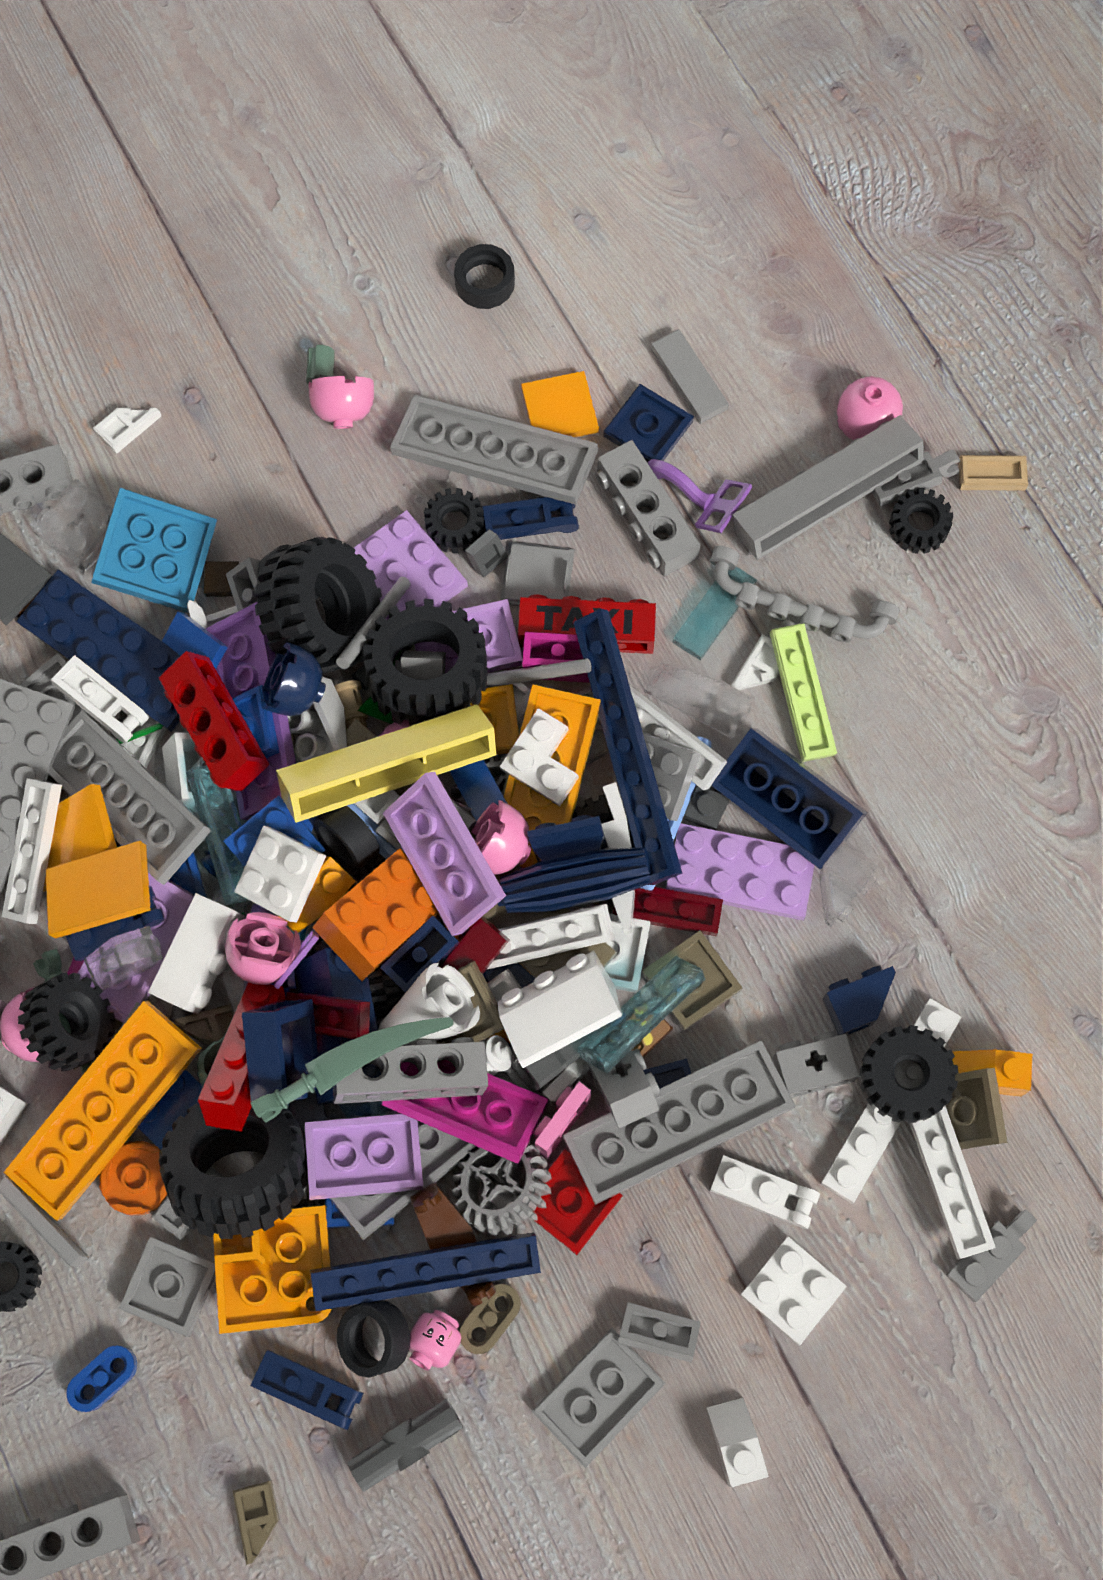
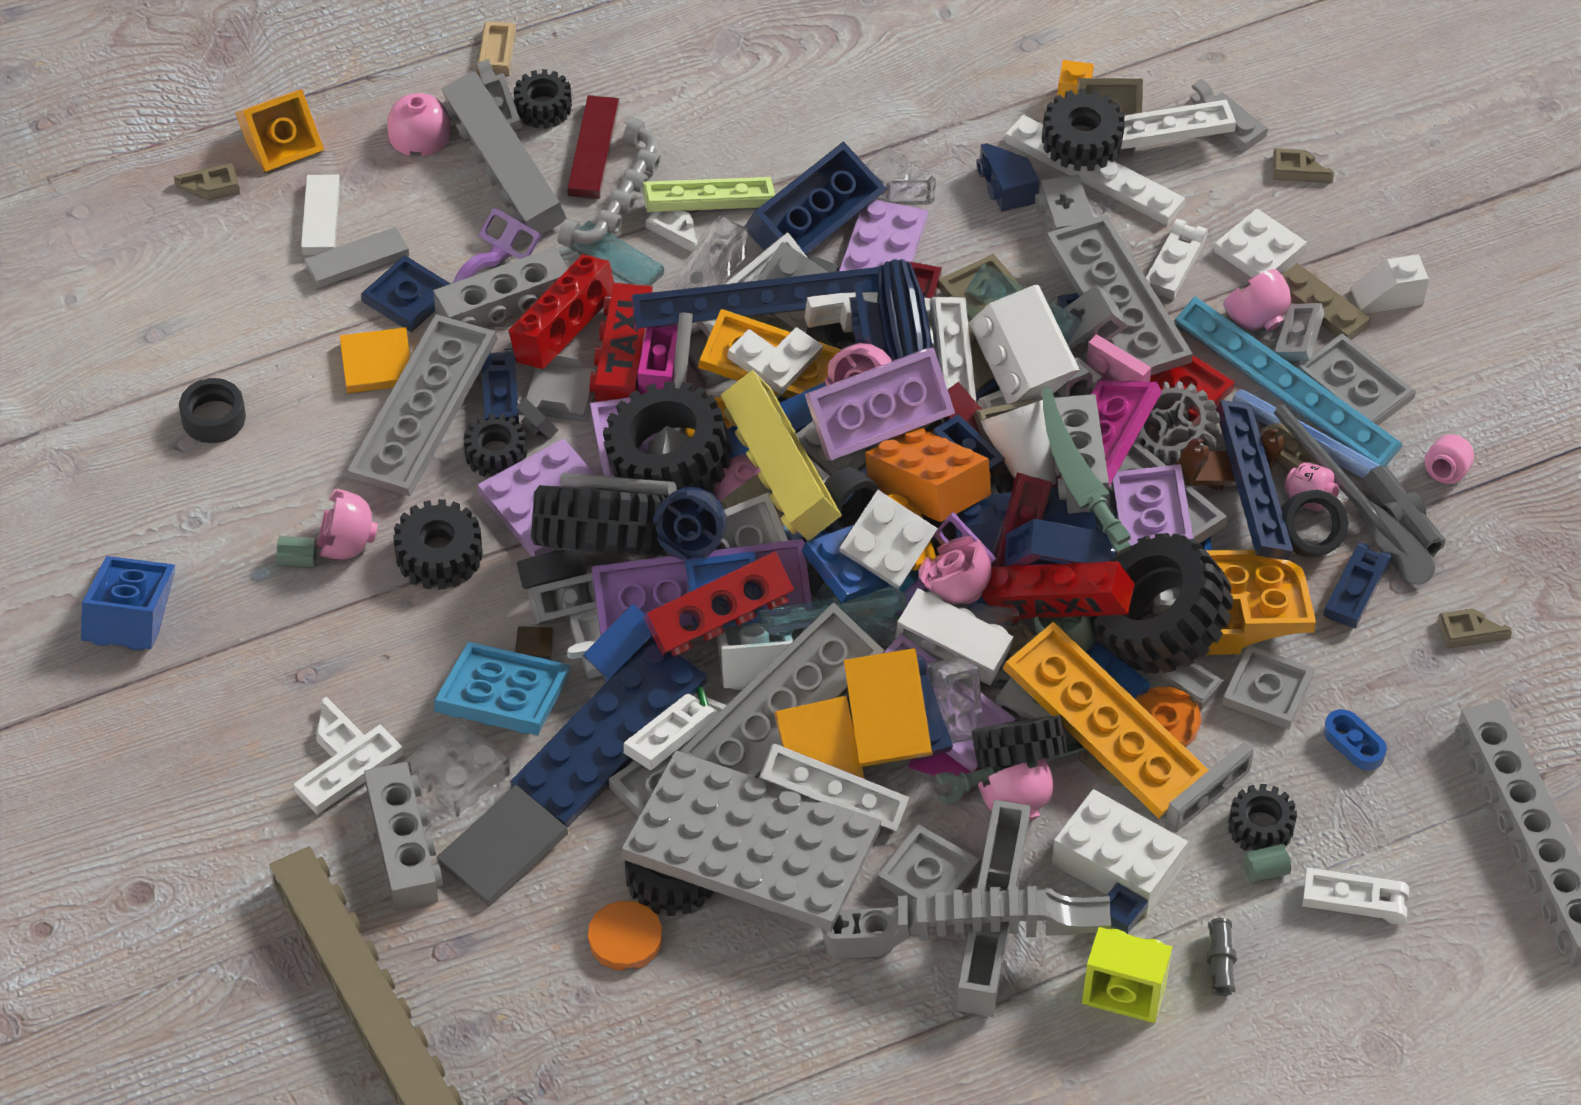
camera: 90 degrees left, 20 degrees down
none -> blue slope [81,556,175,650]
none -> dark tan tile [174,163,240,200]
none -> light orange slope [235,89,324,172]
none -> white plate [293,725,404,815]
none -> white tile [301,174,340,255]
none -> black tyre [393,499,483,590]
none -> red brick [508,254,614,369]
none -> dark red tile [567,95,619,199]
none -> medium azure tile [1174,296,1403,468]
none -> bright pink cylinder [1223,269,1291,332]
none -> light blue axle [1232,389,1380,479]
none -> dark tan tile [1273,148,1334,183]
none -> dark grey piece [1274,404,1435,585]
none -> dark tan plate [1281,263,1370,340]
none -> bright pink head [1424,434,1474,484]

